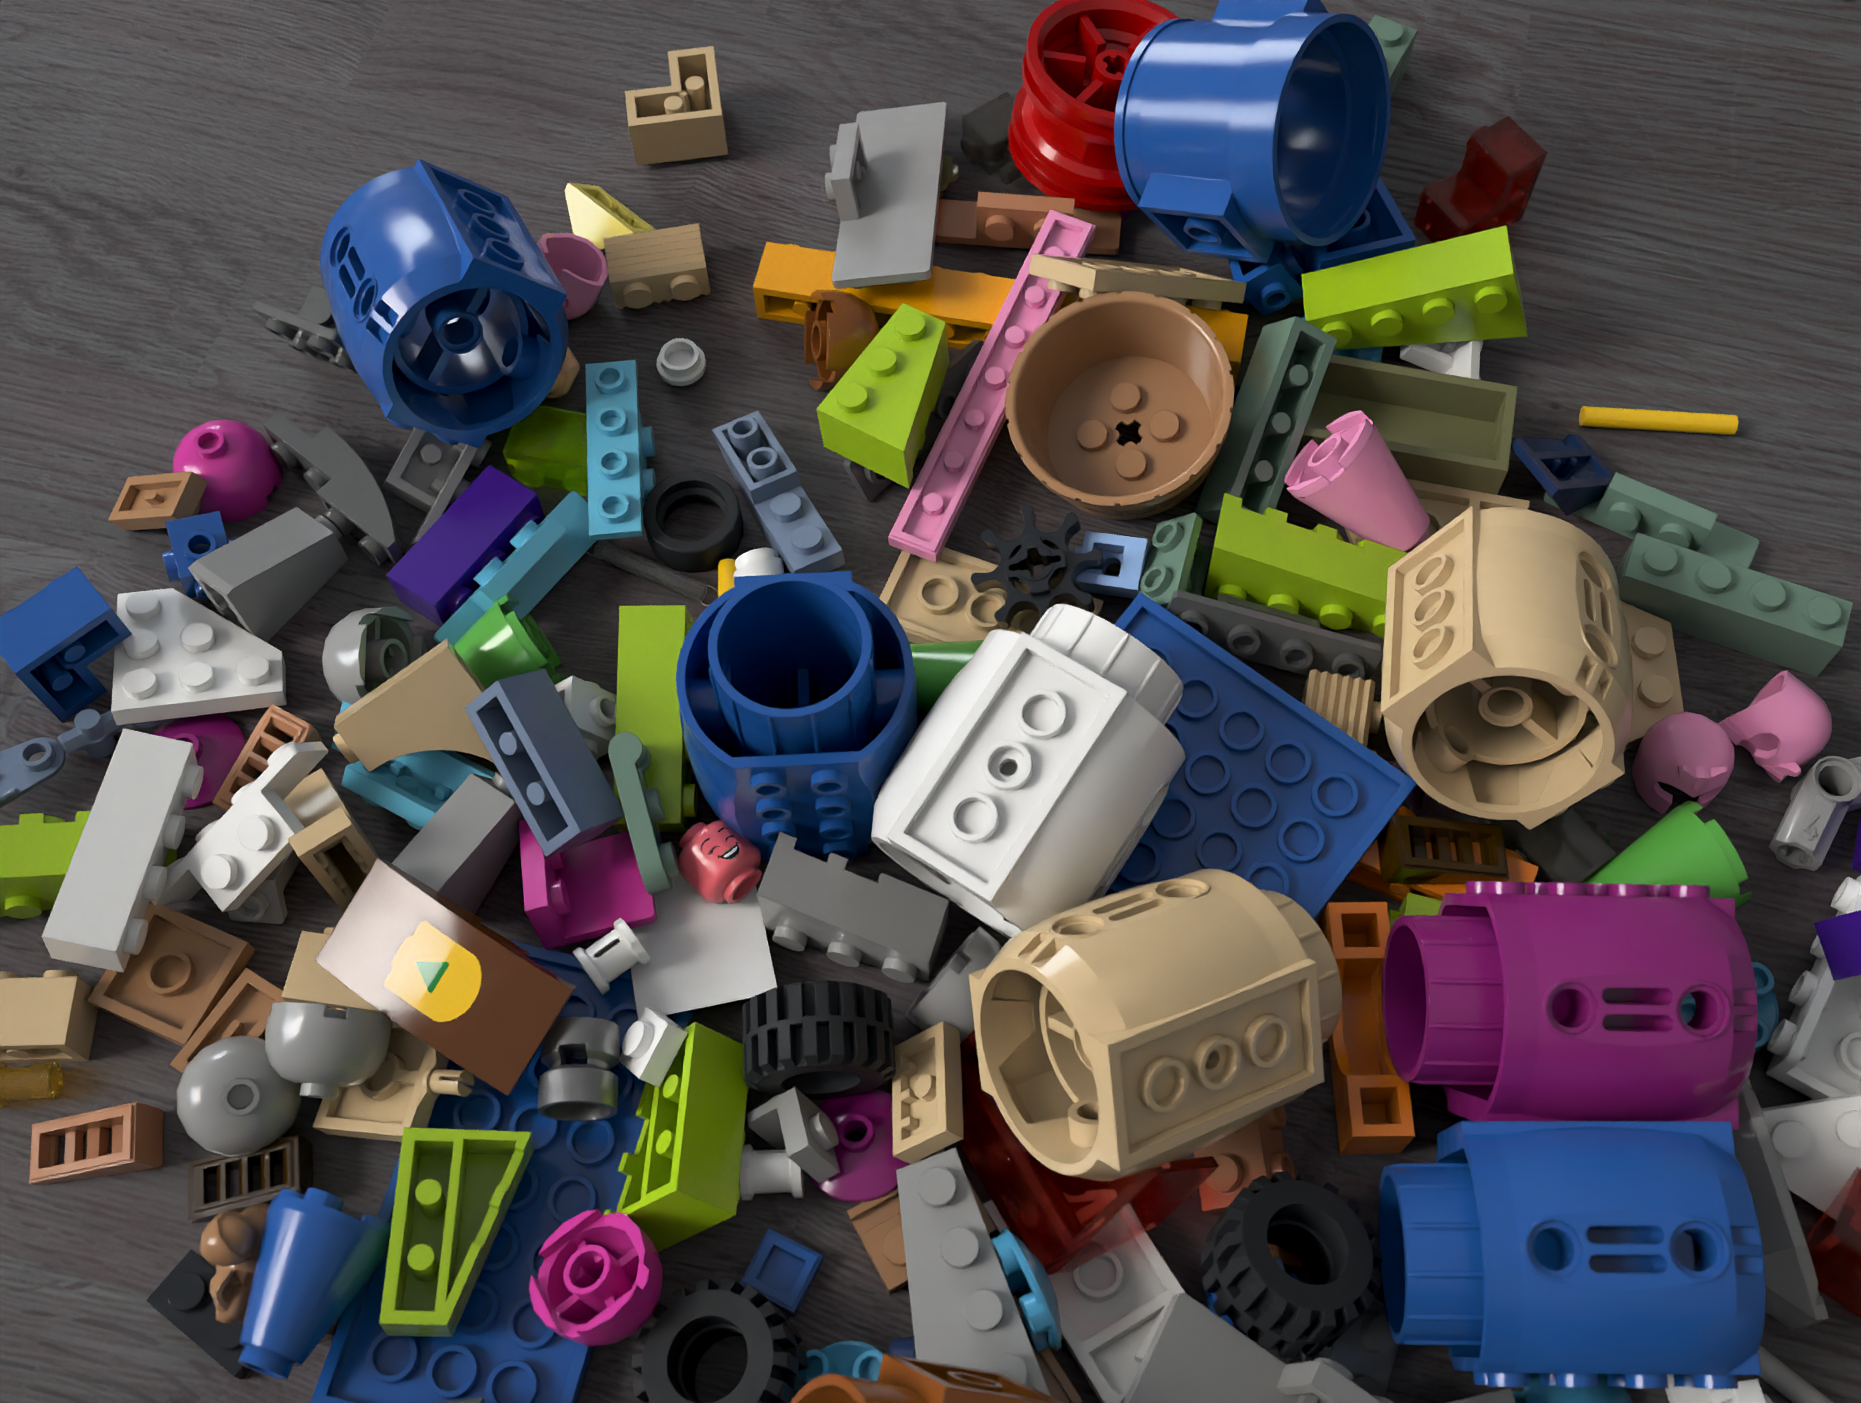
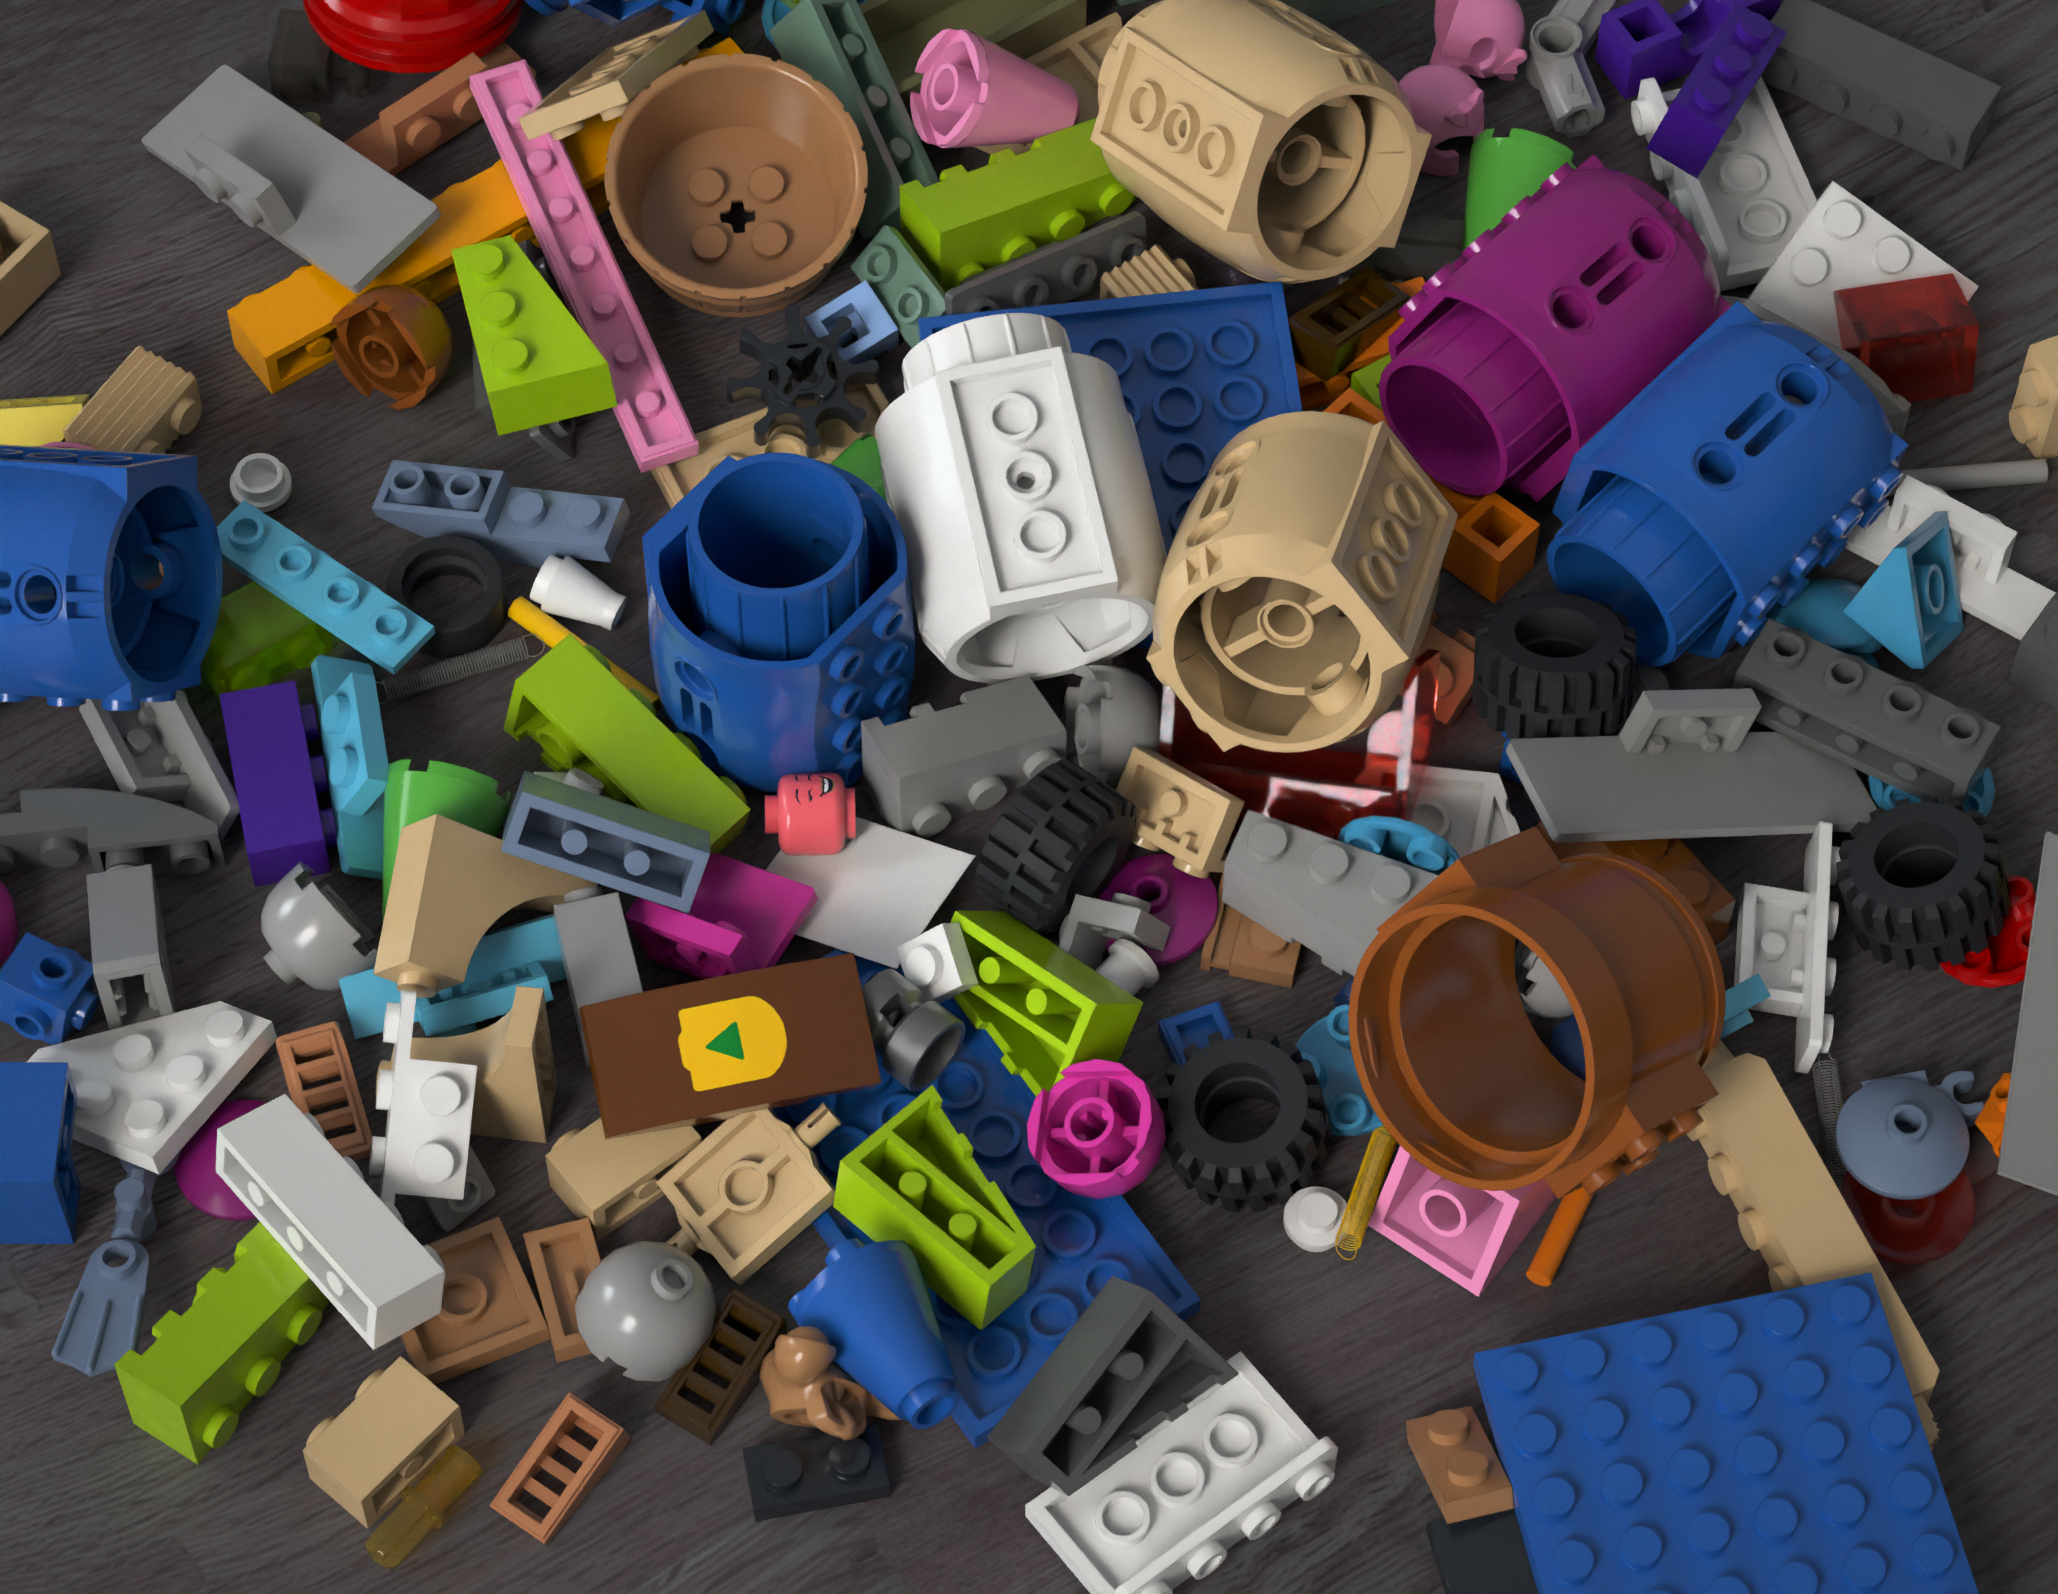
camera: 50 degrees left, 5 degrees down
light grey cylinder [265,1002,393,1099] -> none
white bush [572,917,651,995] -> none
sand green plate [608,732,681,895] -> none

